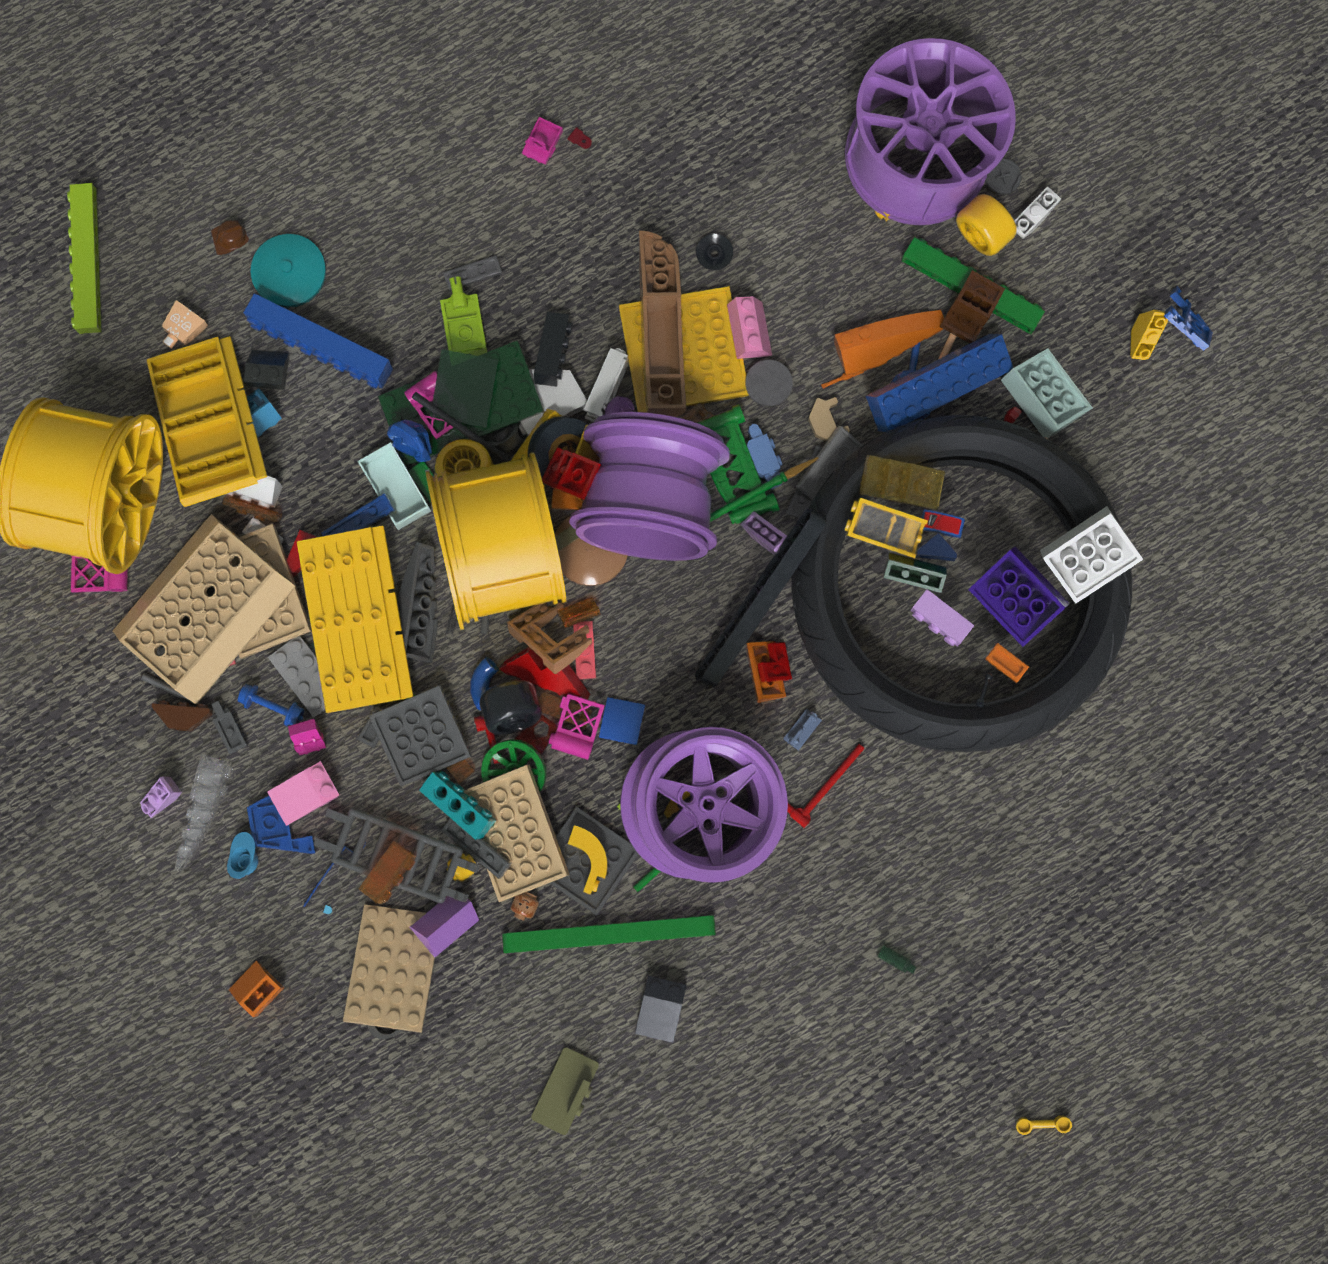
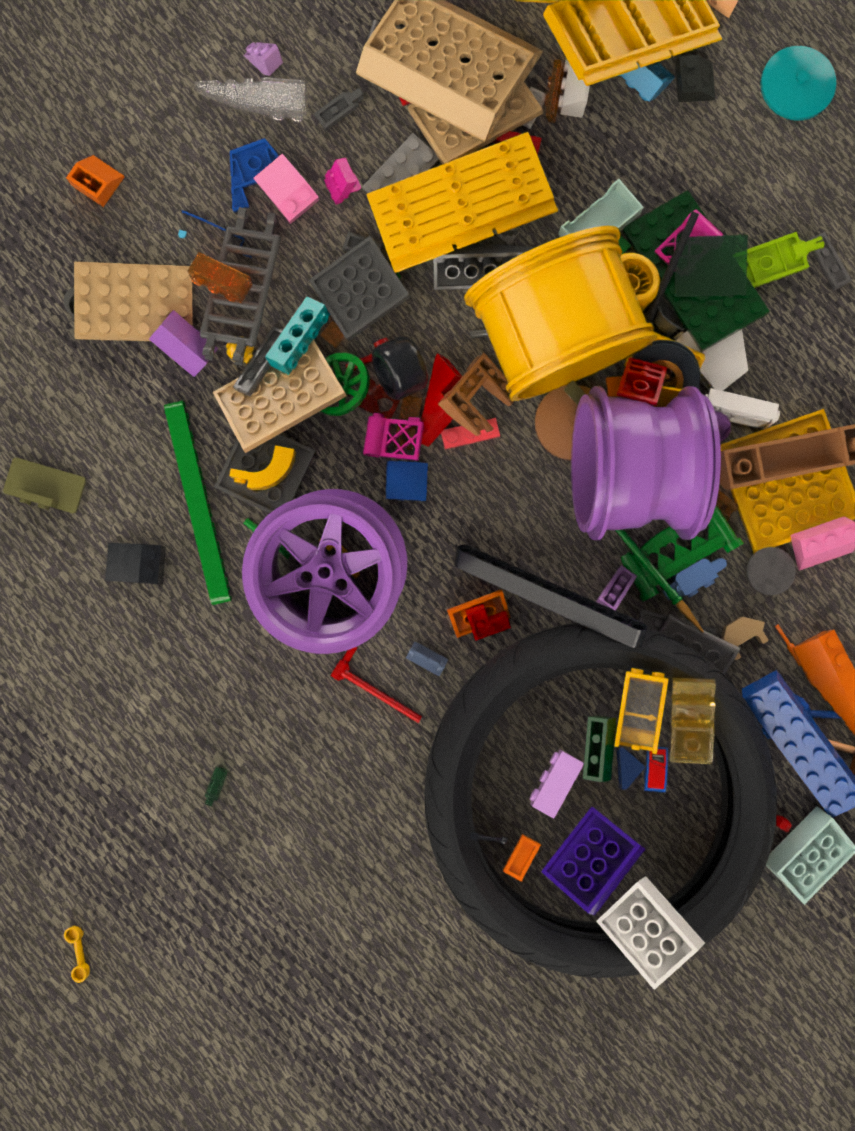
camera: 80 degrees right, 5 degrees up
reddish brown slope [152,701,213,732] -> none
reddish brown piece [211,220,249,255] -> none
dark azure piece [227,832,259,879] -> none
blue piece [238,684,304,726] -> none
blue brick [244,293,393,389] -> none
blue tile [321,493,395,536] -> none
blue helmet [387,420,432,462] -> none
blue cylinder [470,657,499,710] -> none
medium nougat head [510,892,539,921] -> none
black brick [534,312,573,387] -> none
clear orange plate [557,597,600,628] -> none

